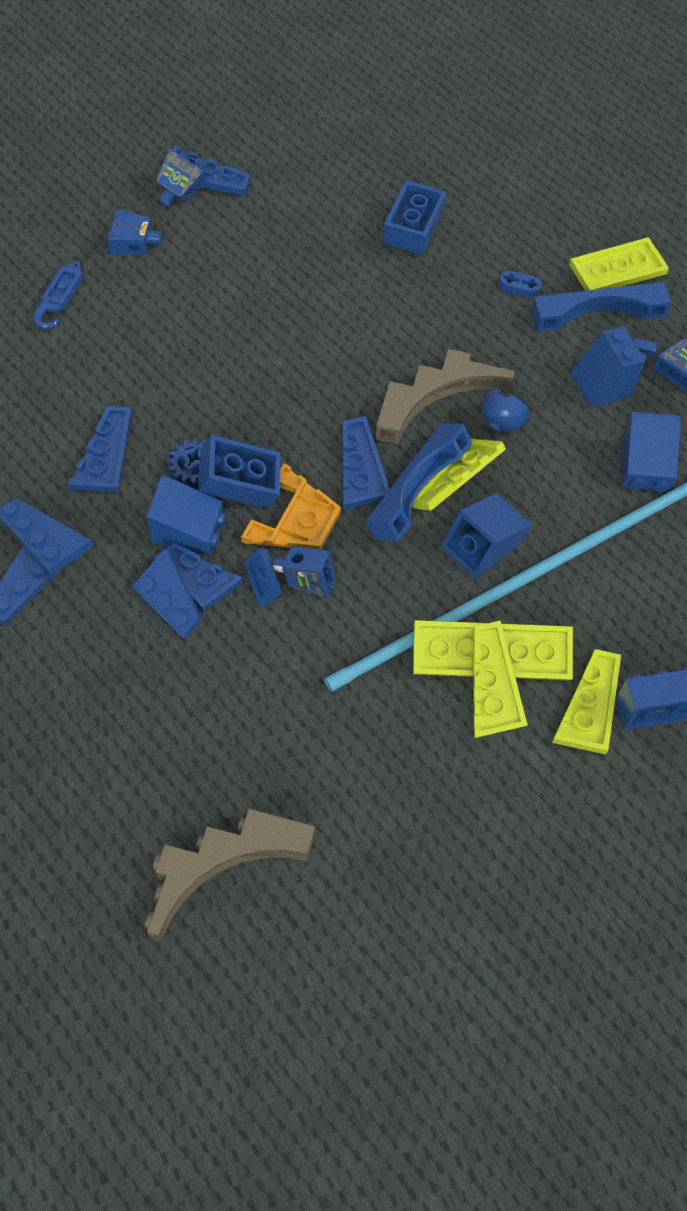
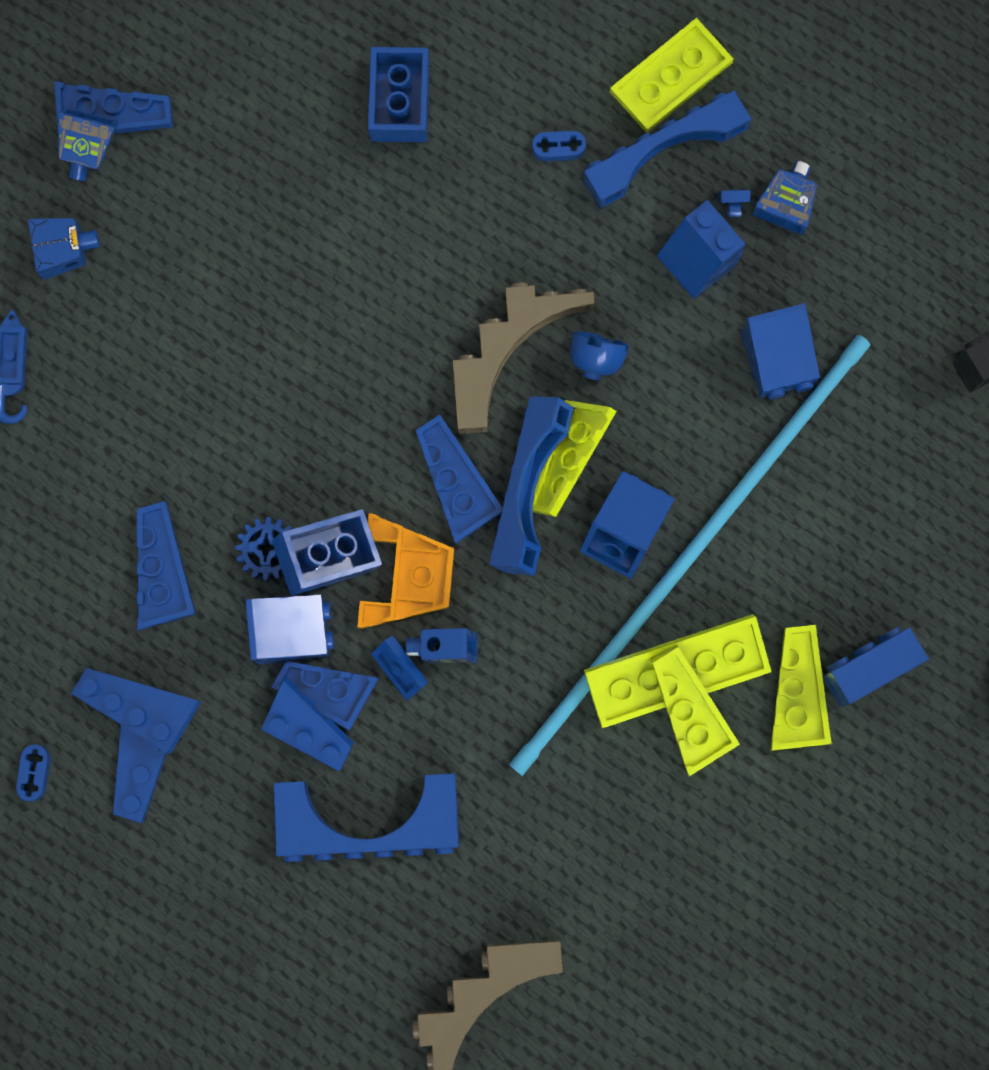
camera: 10 degrees left, 20 degrees up
none -> blue arch [274,774,459,862]

